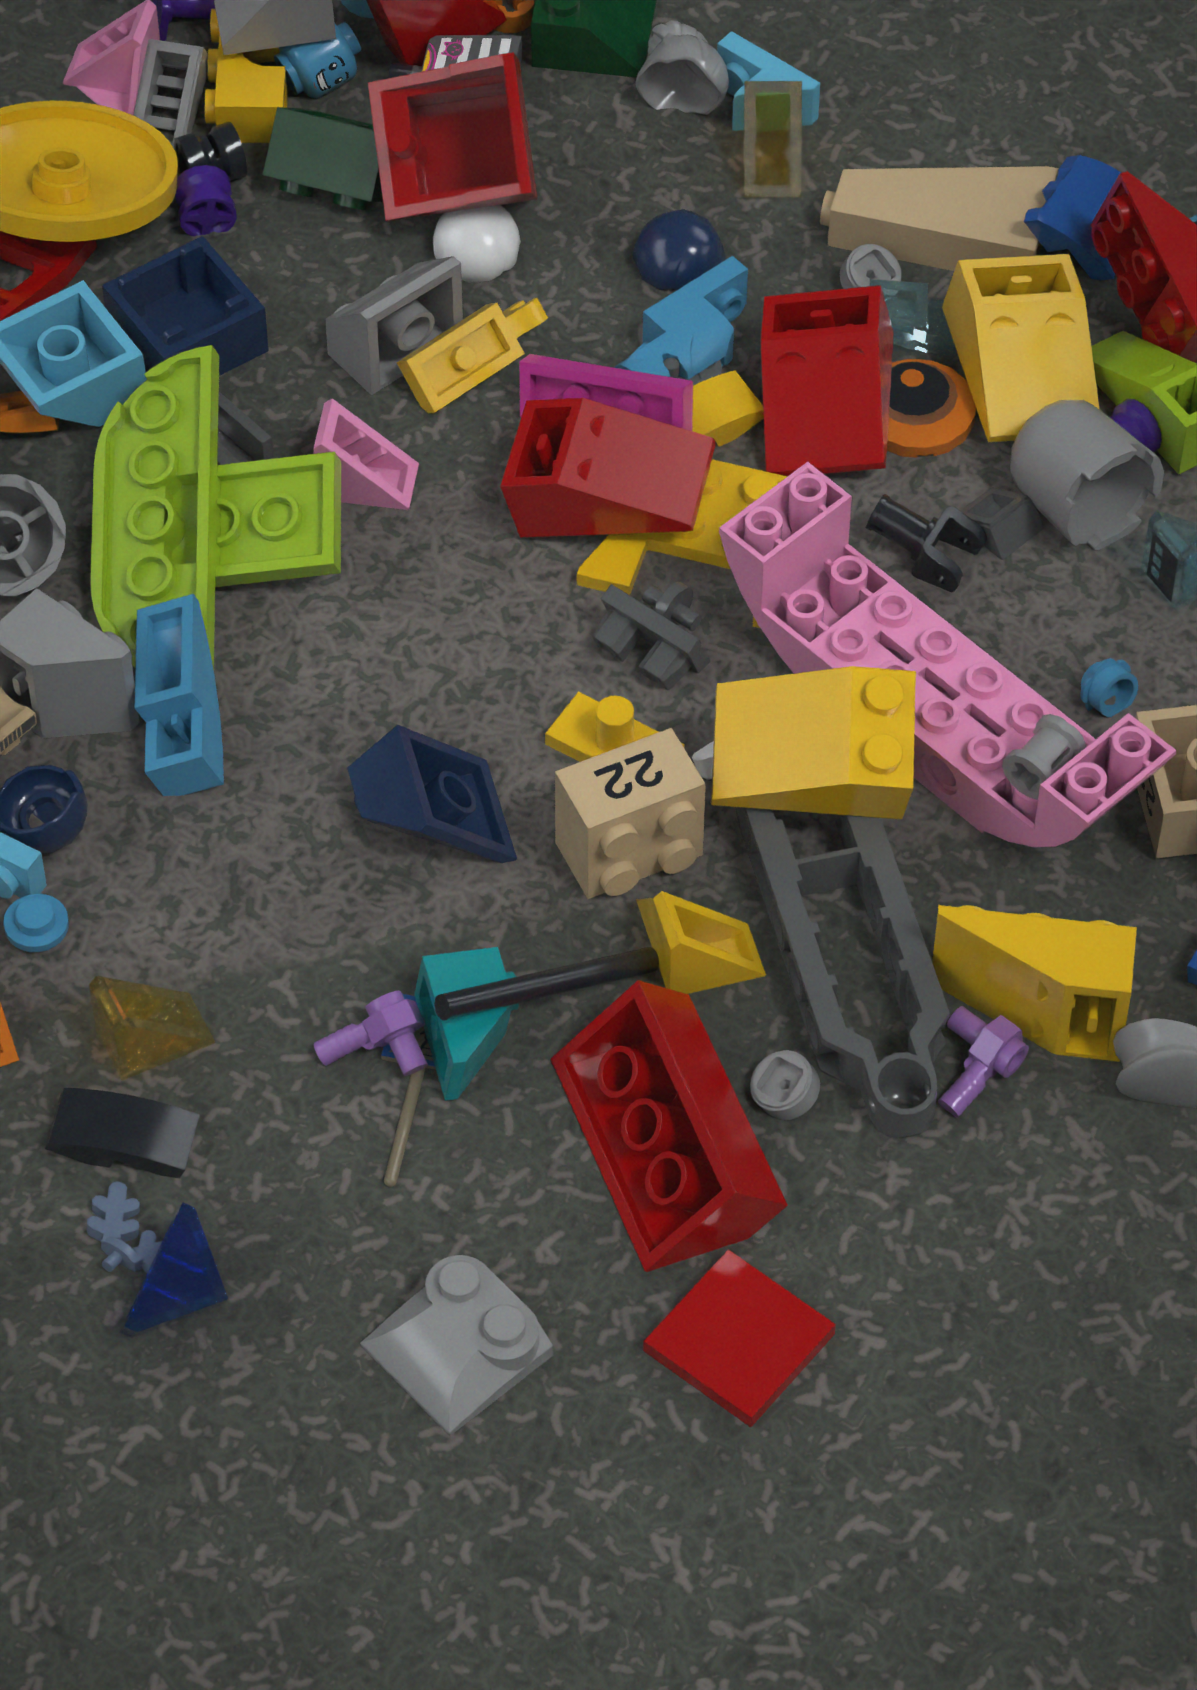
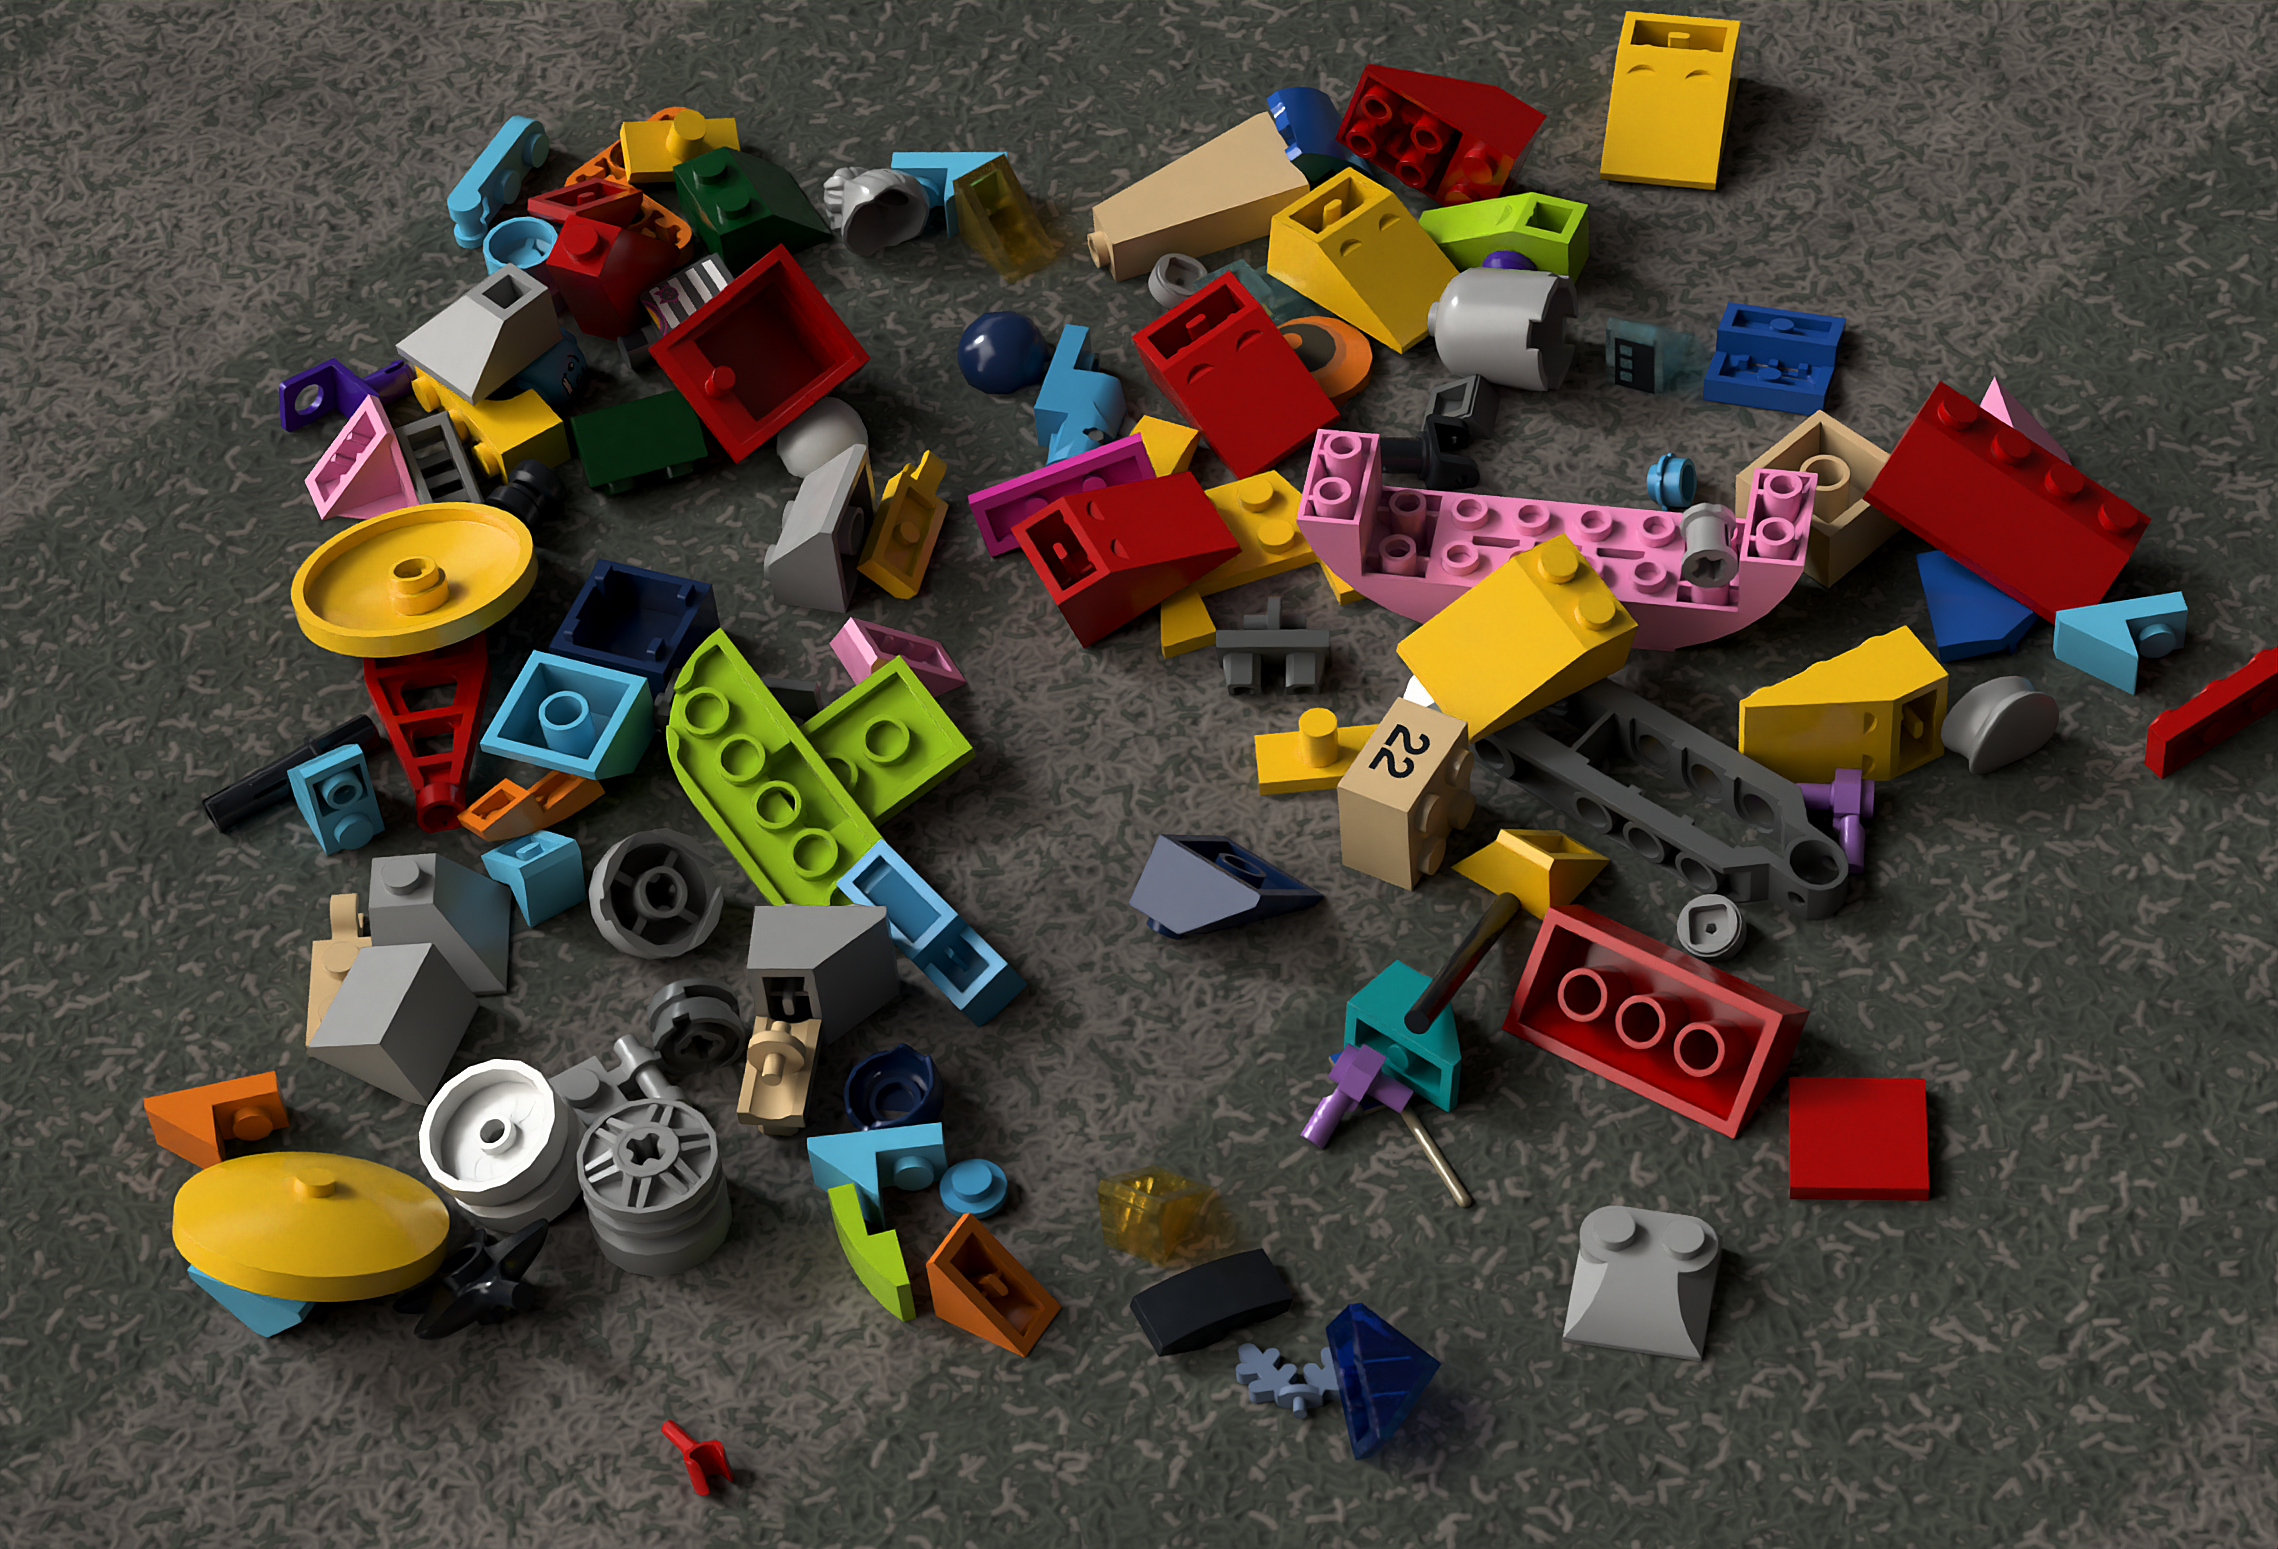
camera: 30 degrees left, 5 degrees down
dark purple wheel [175,165,237,236] -> none

